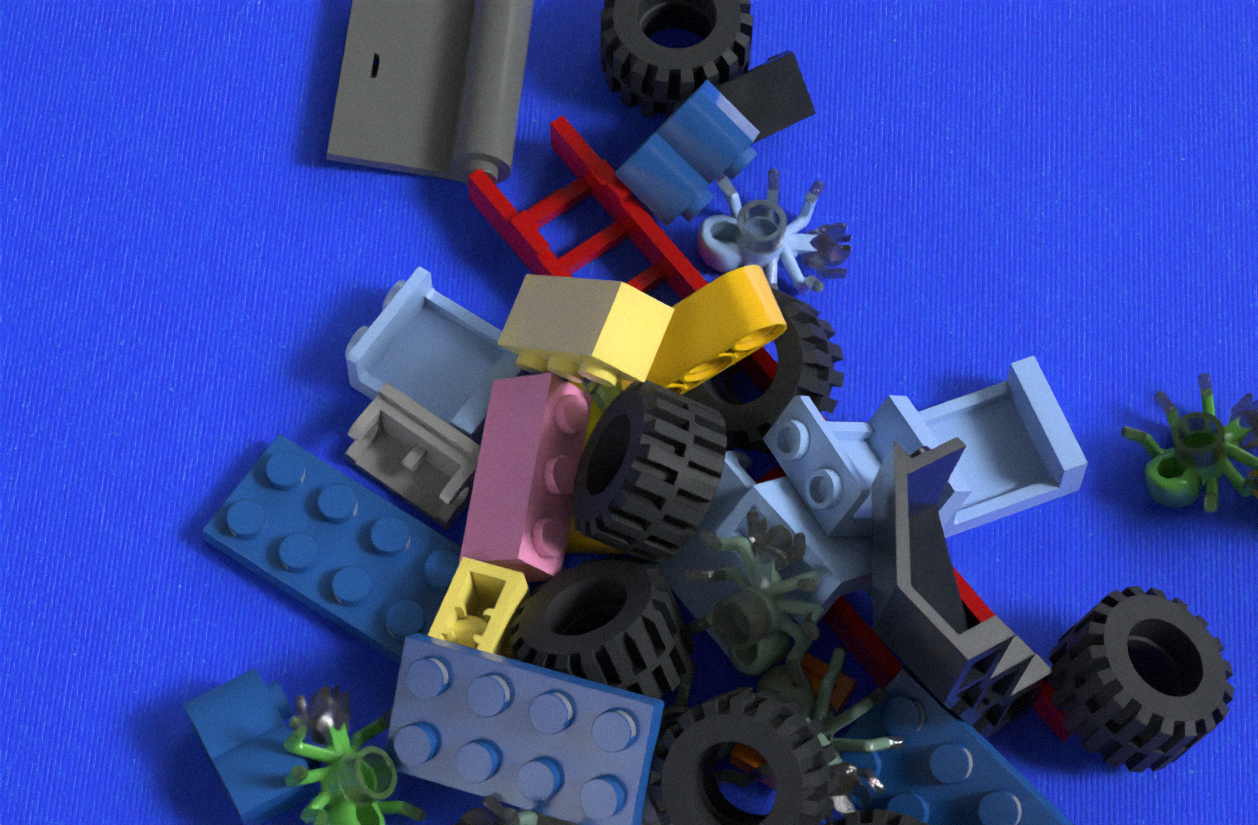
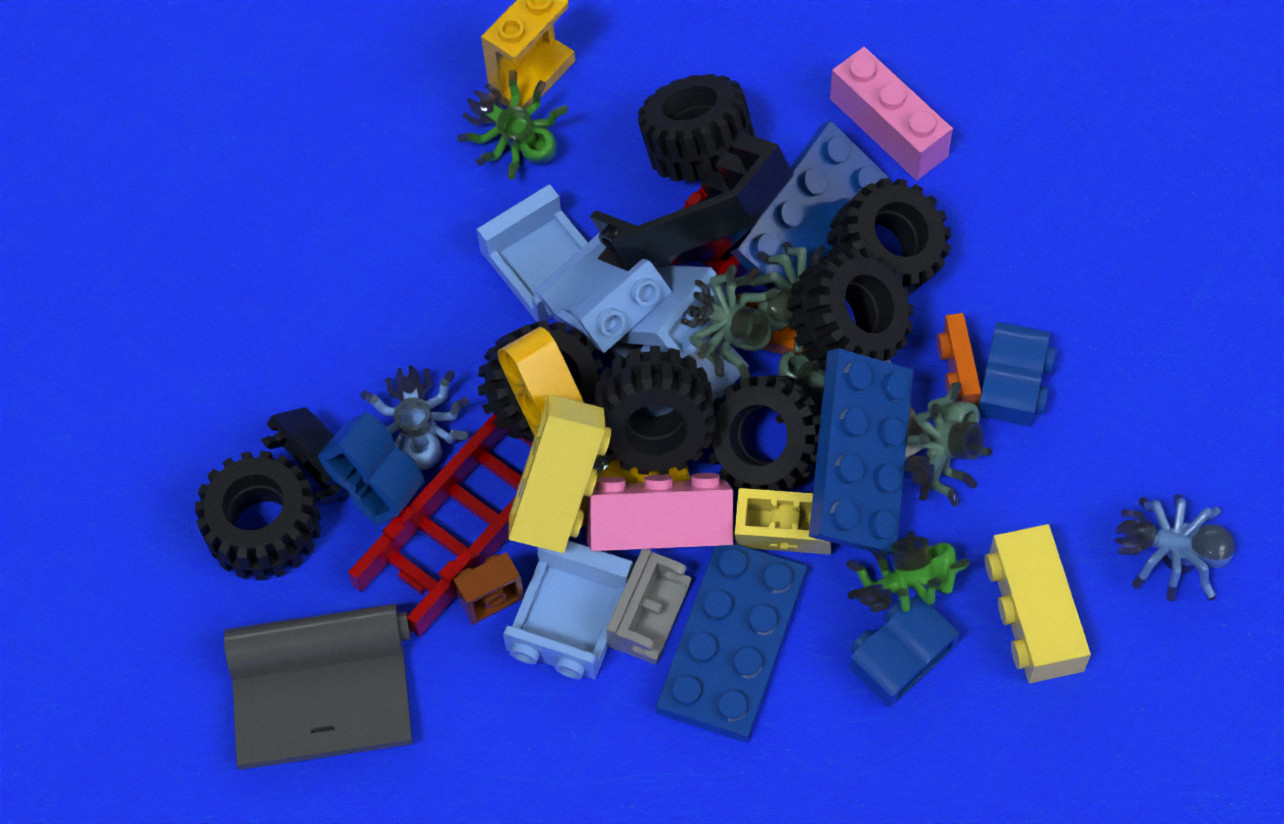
camera: 100 degrees left, 0 degrees up
none -> dark orange piece [454,552,524,625]

